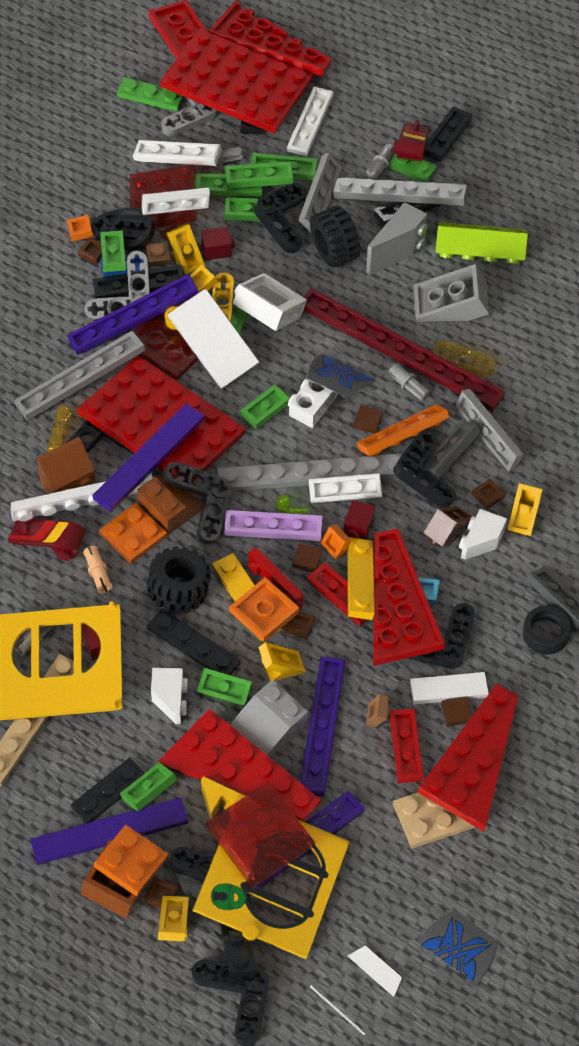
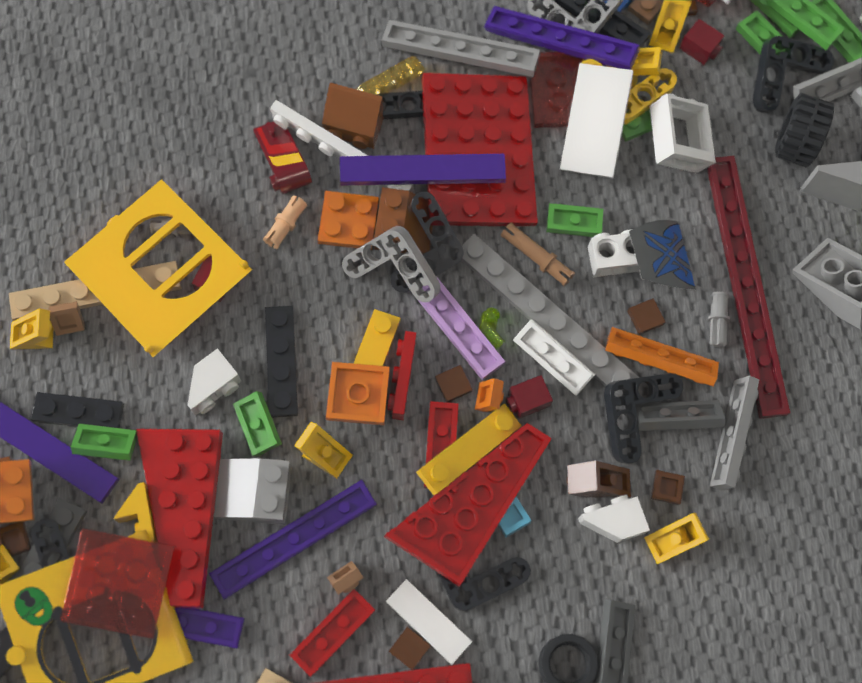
camera: 45 degrees right, 15 degrees up
black tyre [147,546,211,613] -> none
reddish brown tile [284,611,316,640] -> none
clear yellow beam [432,340,496,378] -> none
none -> yellow slope [10,308,54,349]
none -> medium nougat plate [48,301,85,336]
none -> light grey beam [342,226,441,302]
none -> medium nougat pin [501,223,575,286]

